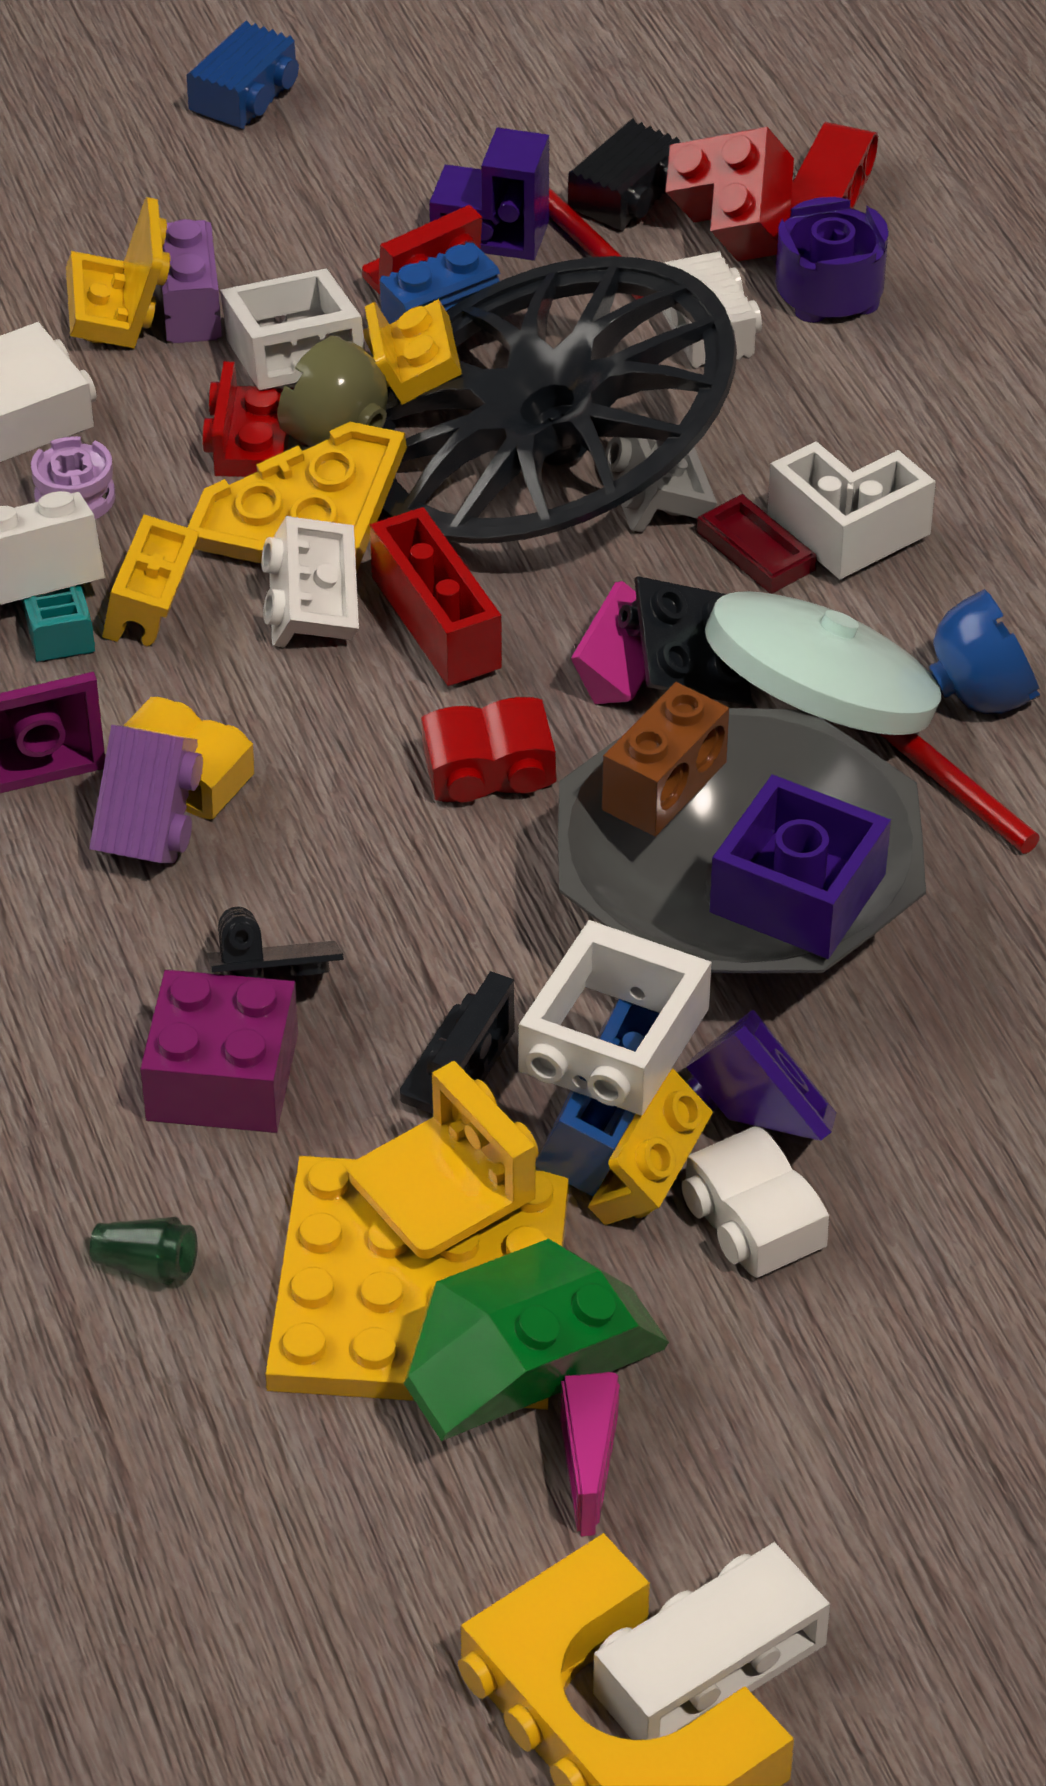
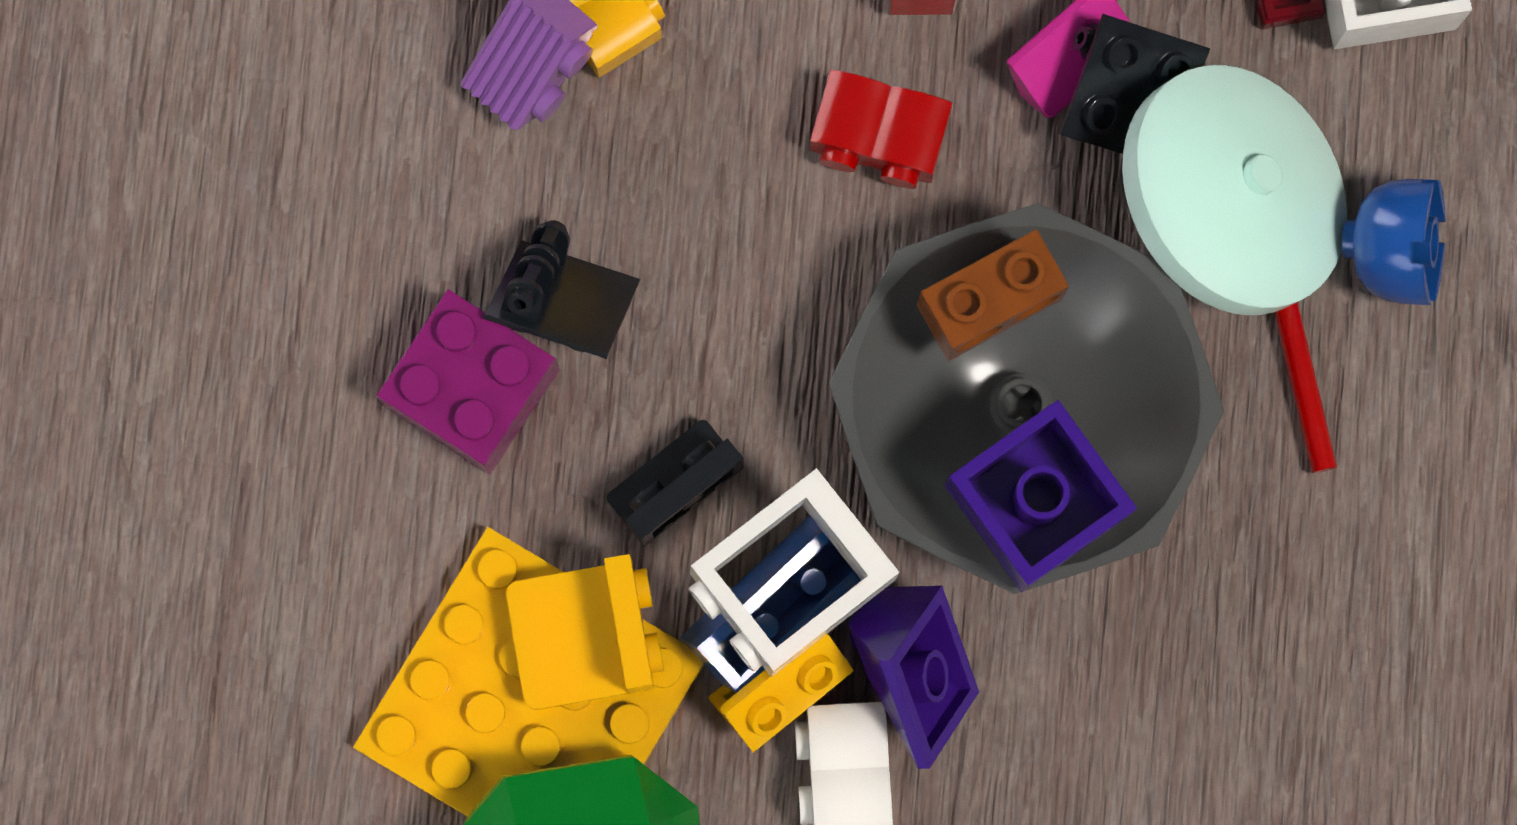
camera: 25 degrees right, 35 degrees up
clear green cone [90,1217,198,1285] -> none

